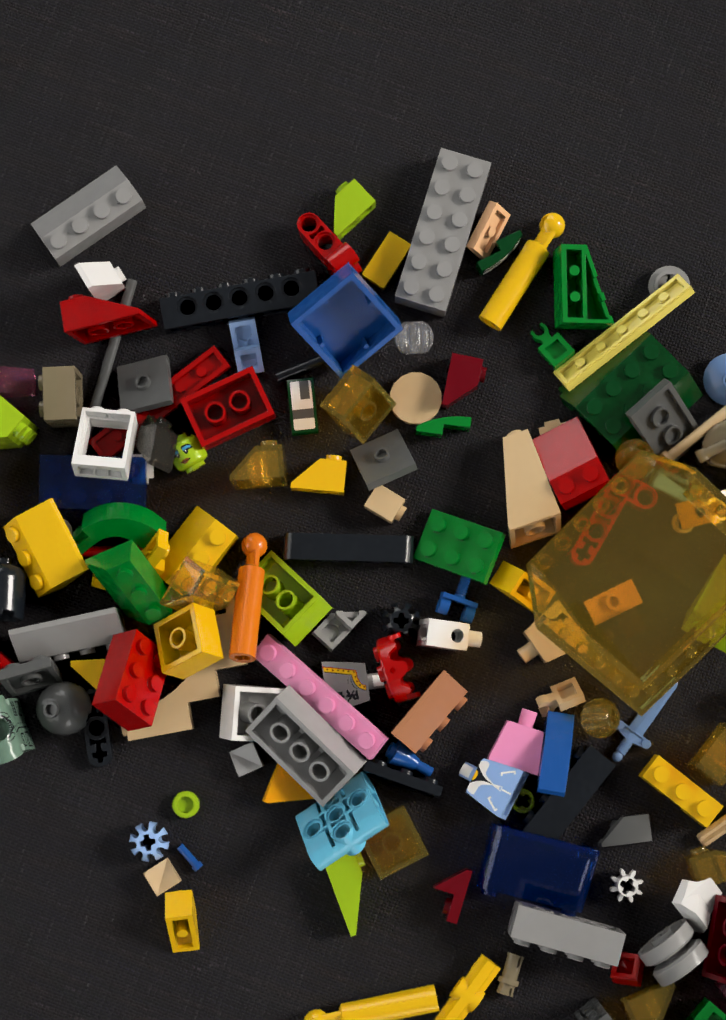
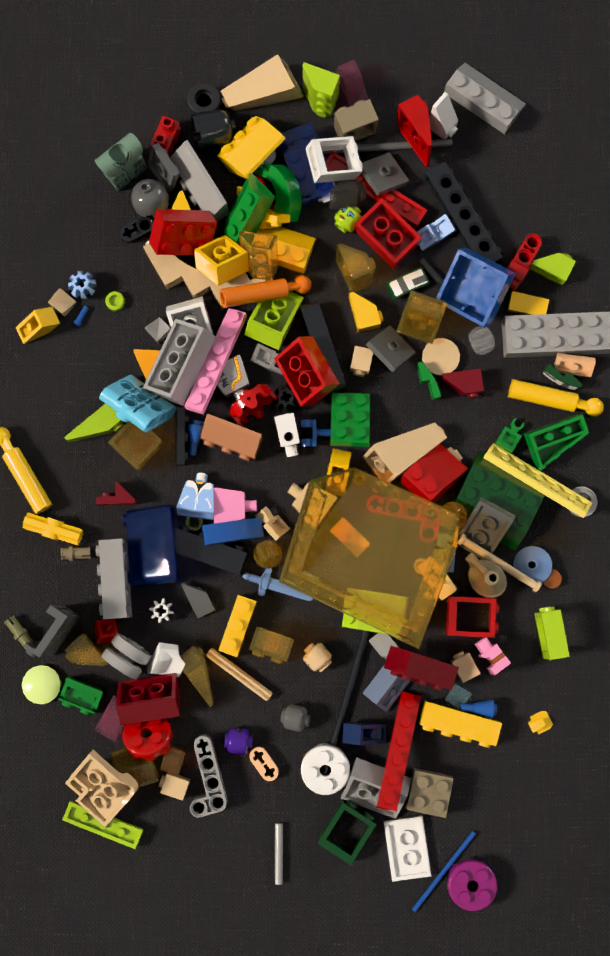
camera: 65 degrees right, 0 degrees up
none -> red brick [274,336,339,407]

